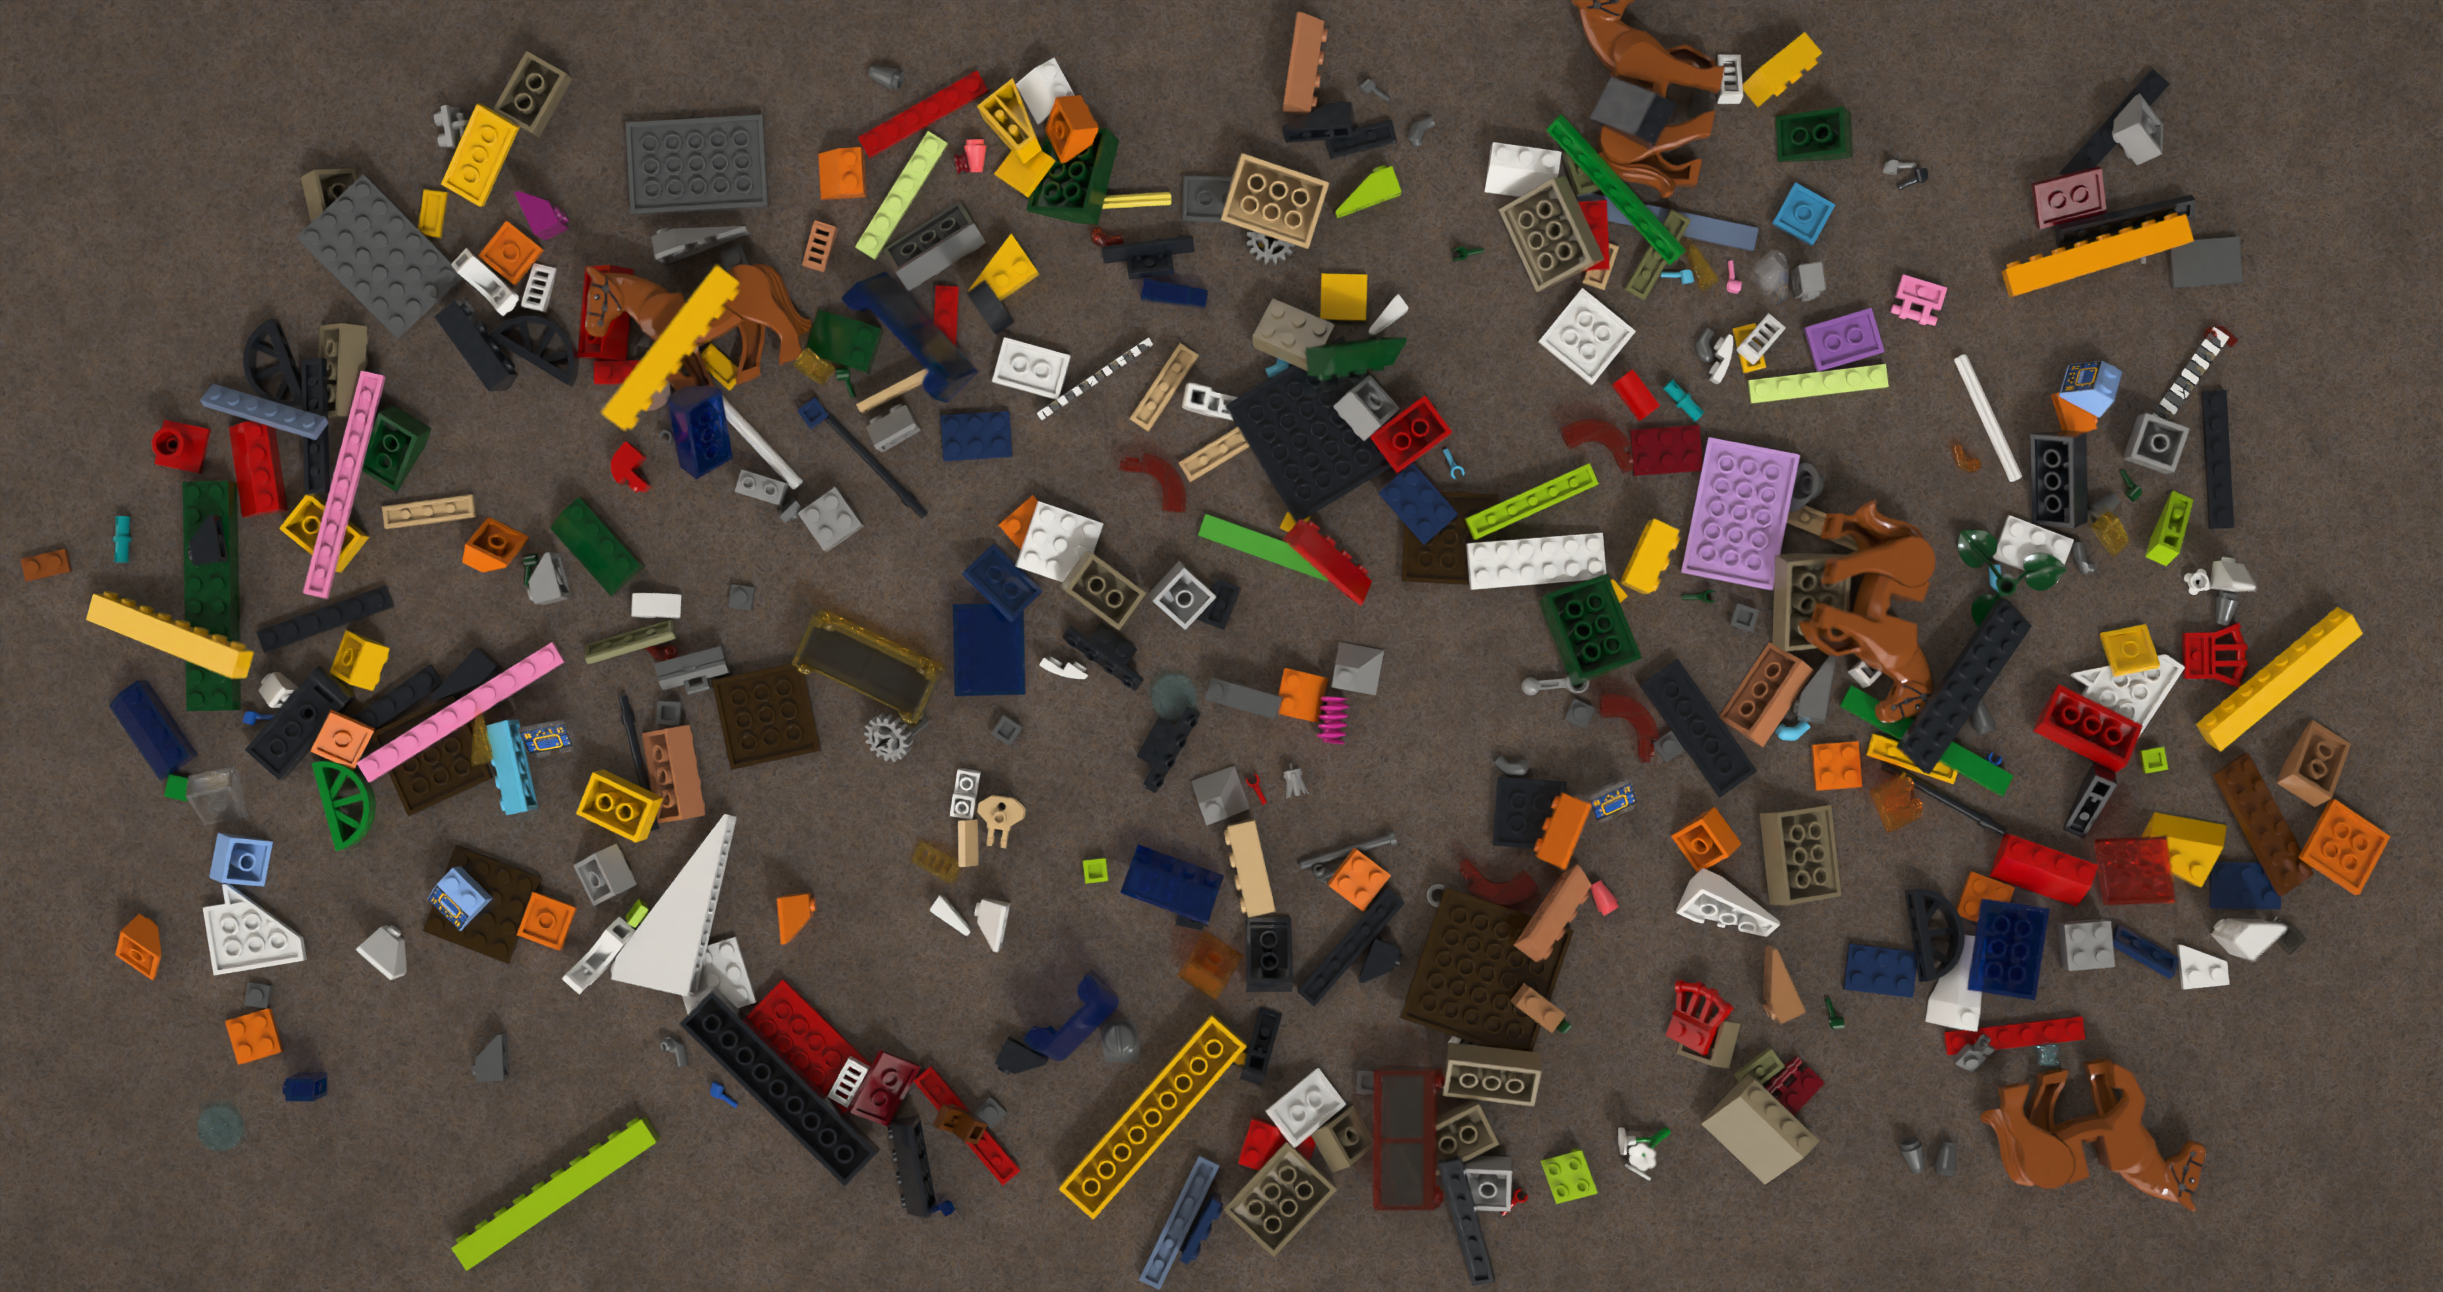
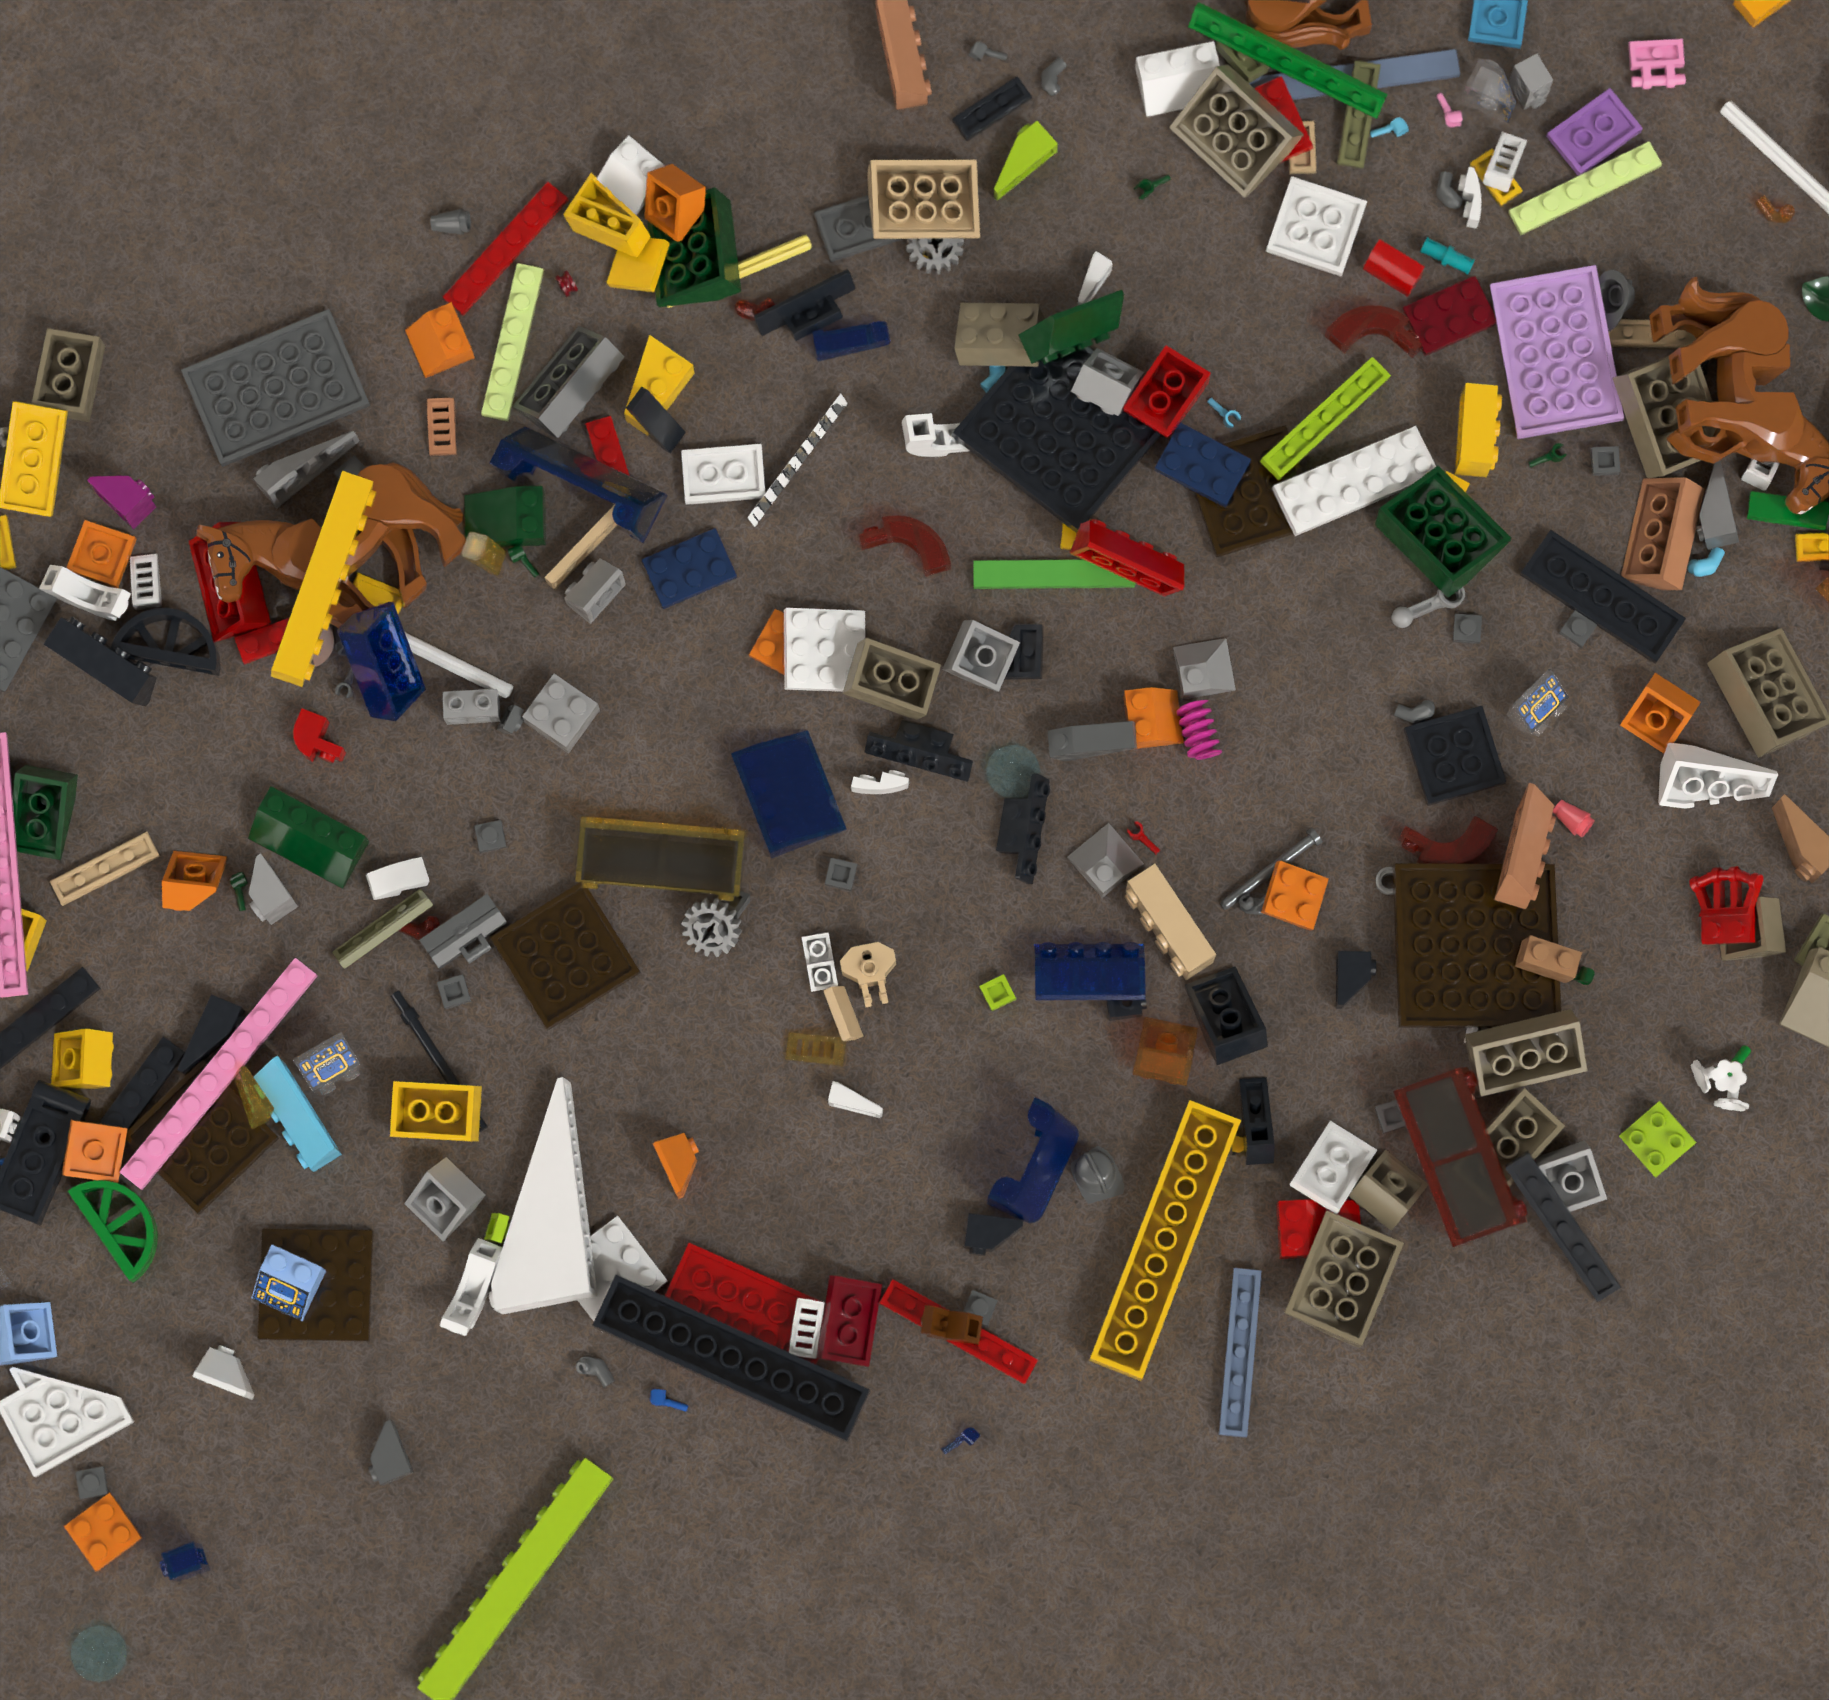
camera: 25 degrees left, 10 degrees down
orange plate [517,892,577,951] -> none
nougat slope [642,725,705,823] -> none
dark blue plate [797,397,830,430] -> none
black bar [826,415,928,519] -> none
black slope [888,1115,937,1218] -> none
dark blue plate [962,543,1043,622] -> none
coral cone [964,139,987,172] -> none
white slope [974,898,1010,952] -> none
tan tile [1130,343,1199,432] -> none
tan tile [1178,428,1249,482] -> none
dark blue plate [1180,1192,1223,1265] -> none
black slope [1282,101,1354,143] -> none
light grey piece [1283,763,1309,799] -> none
black plate [1297,887,1405,1007] -> none
yellow tile [1320,273,1367,321] -> none
red hand [1500,1188,1528,1216] -> none
orange slope [1533,792,1592,870] -> none
clear red arch [1599,694,1659,762] -> none
clear yellow slope [1686,243,1719,293] -> none
orange plate [1811,741,1862,791] -> none

